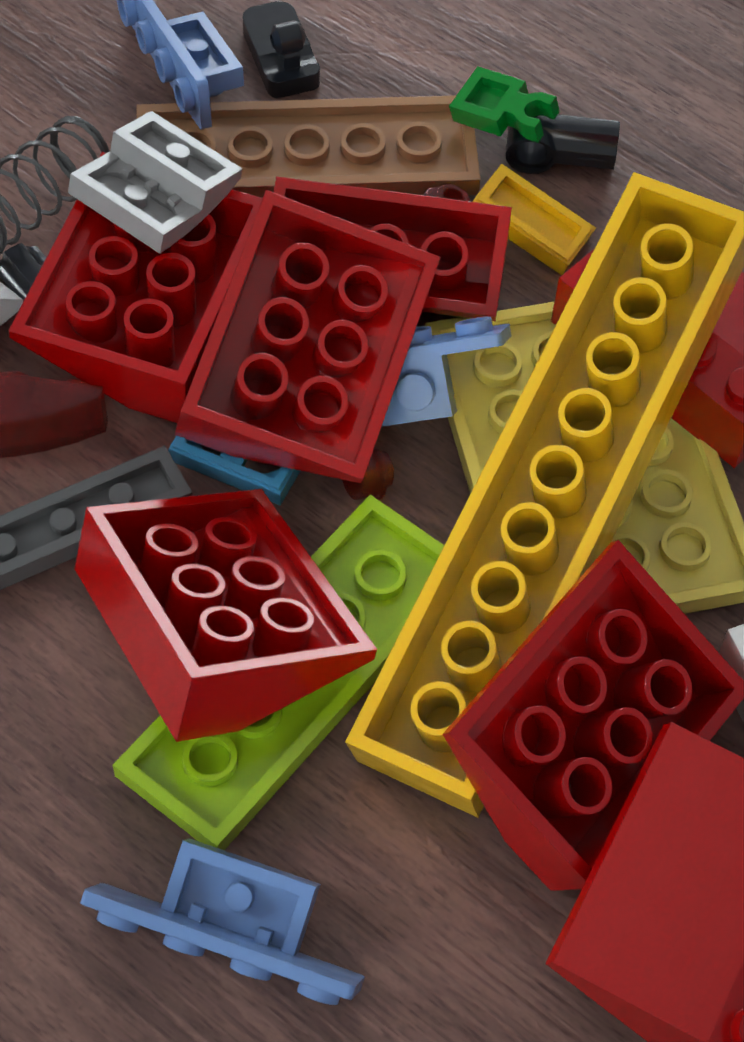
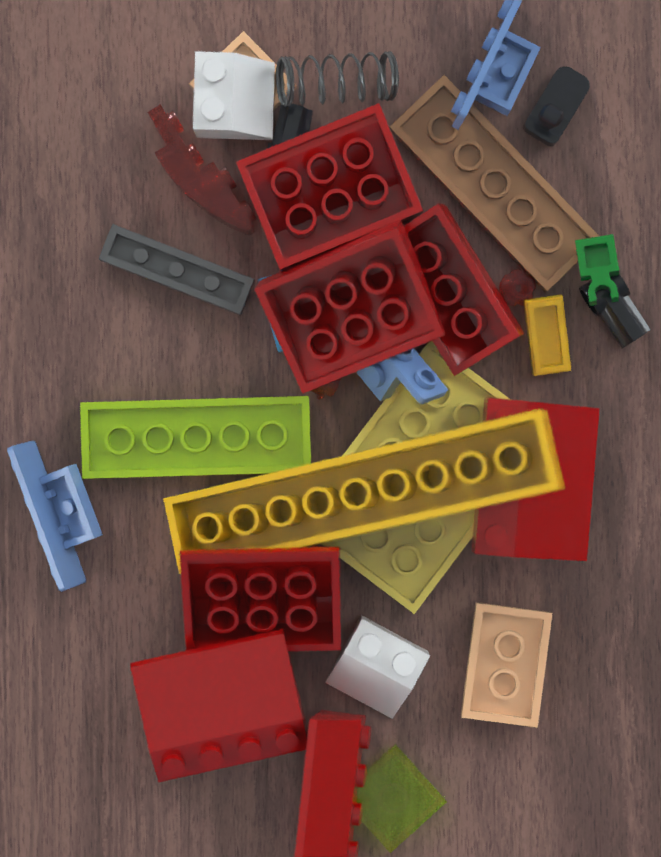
camera: 55 degrees right, 30 degrees up
light grey slope [68,111,243,253] -> none
red slope [74,489,377,742] -> none

